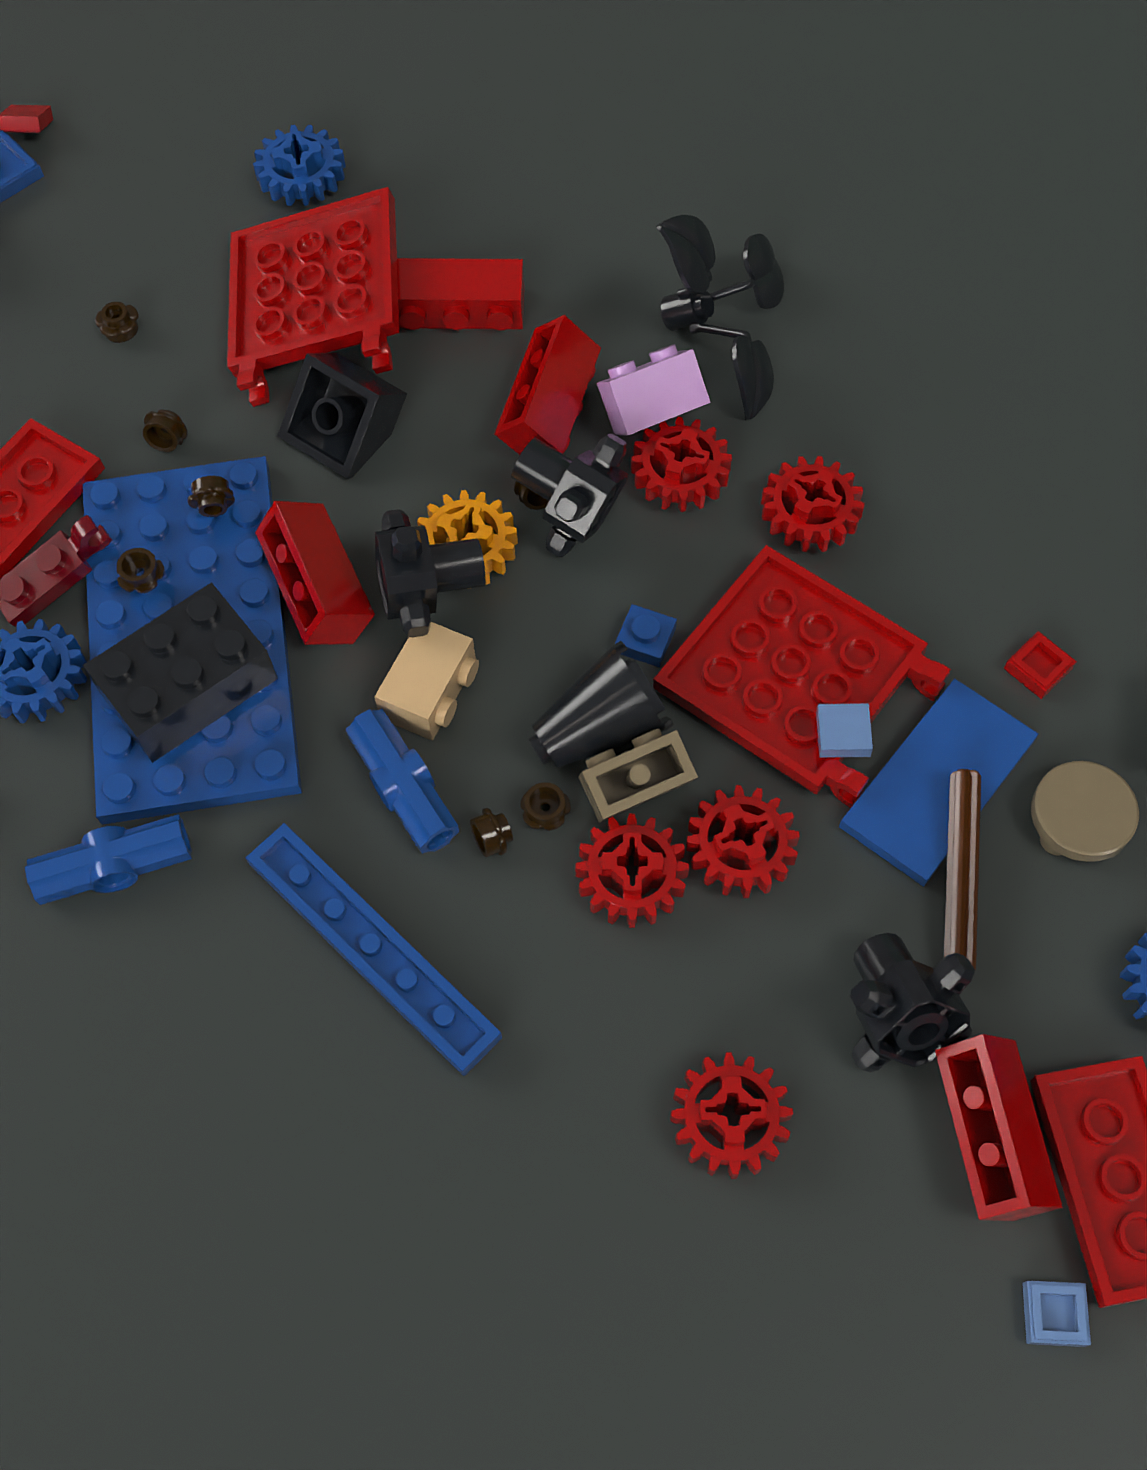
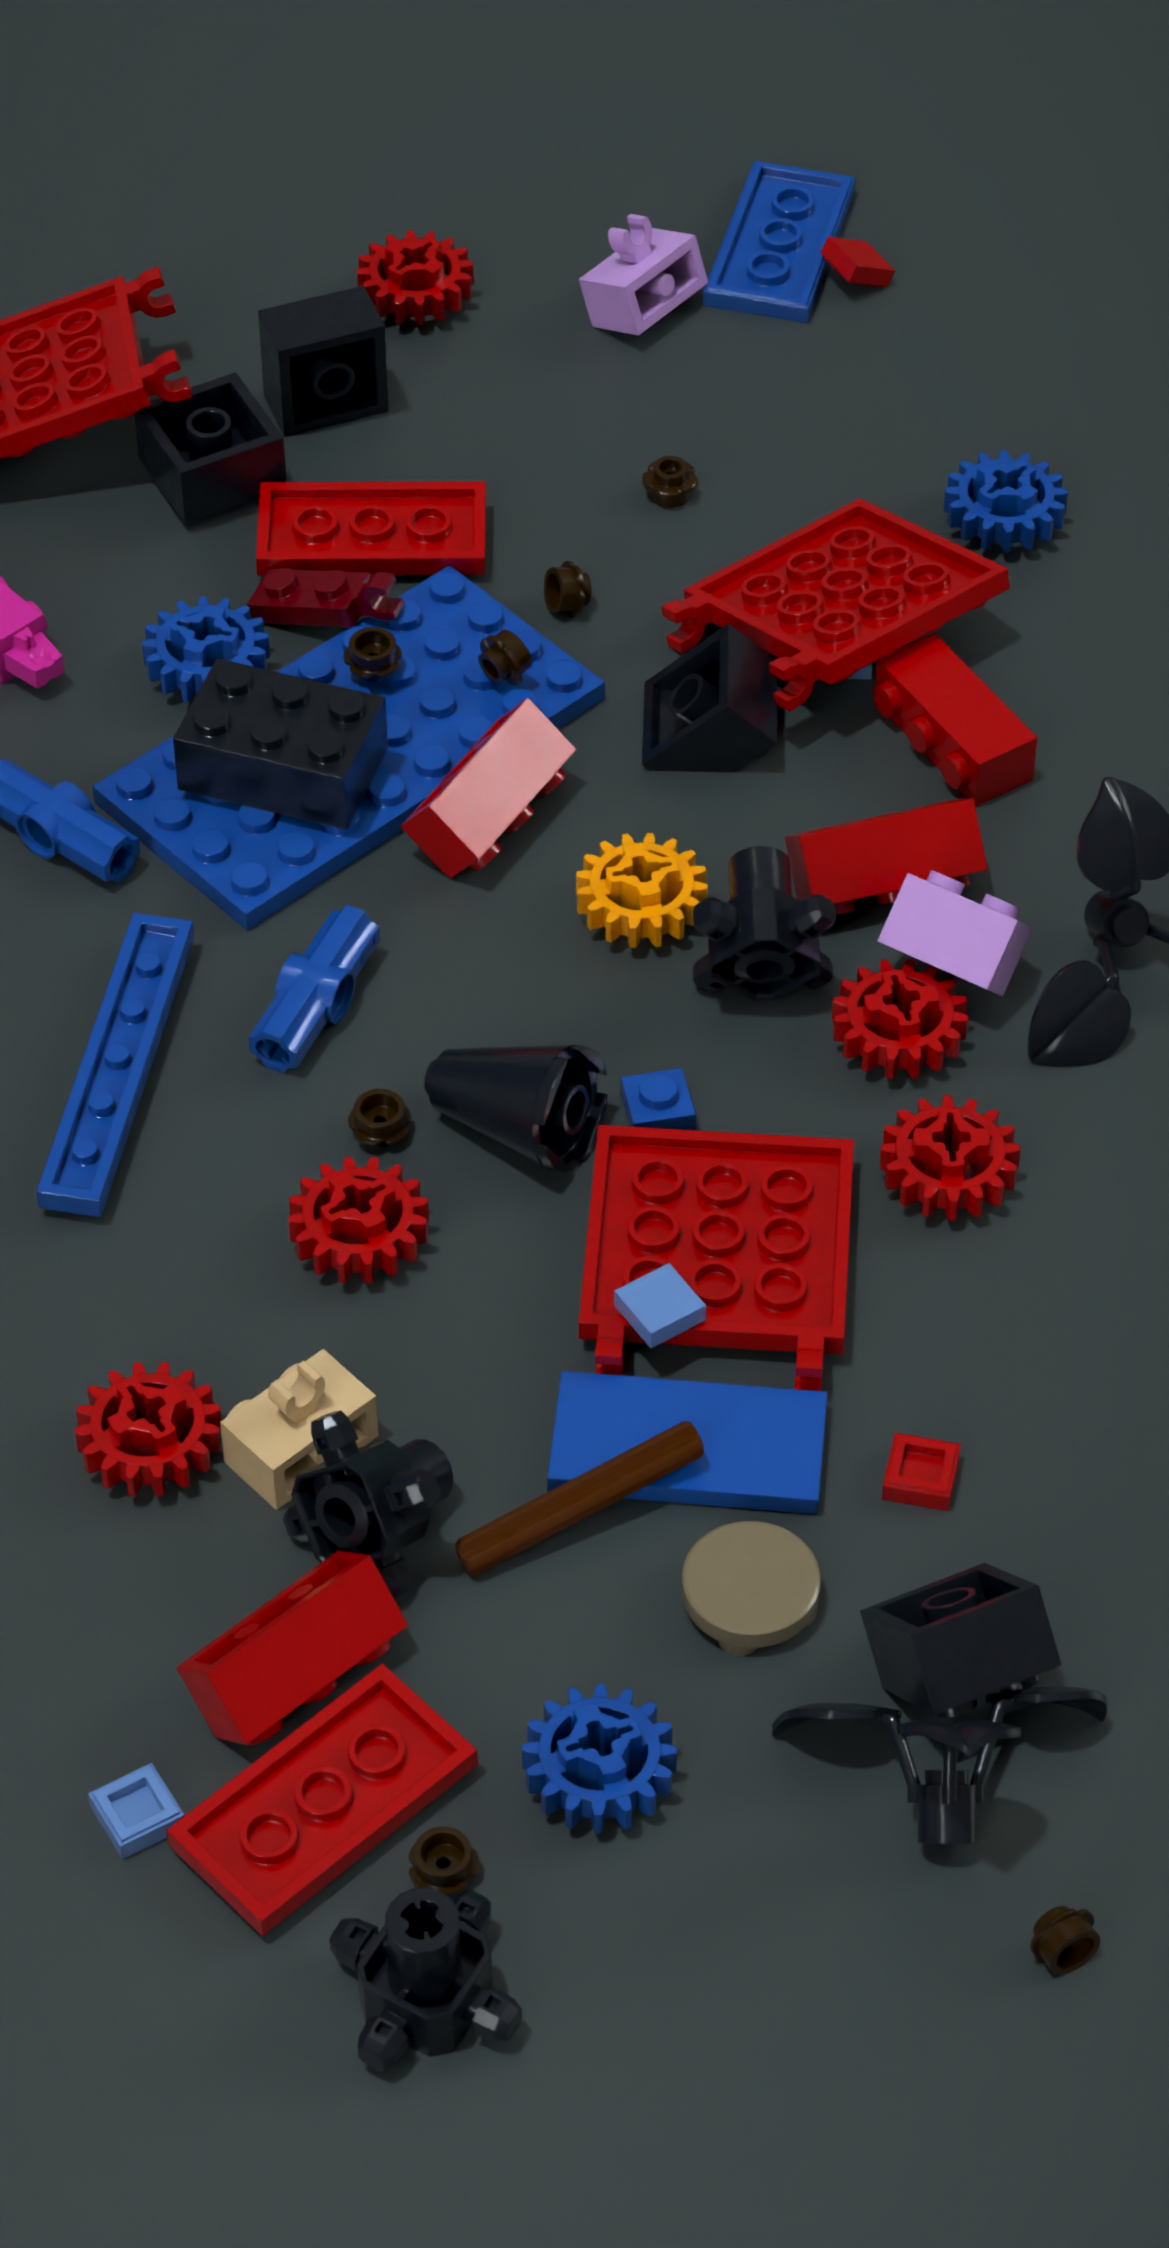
camera: 55 degrees right, 15 degrees down
tan brick [374,622,479,741] -> none
black piece [375,509,485,638] -> none
dark brown plate [470,808,513,857] -> none
dark tan brick [579,729,698,823] -> none
red gear [686,785,800,898] -> none
none -> tan brick [220,1349,379,1510]

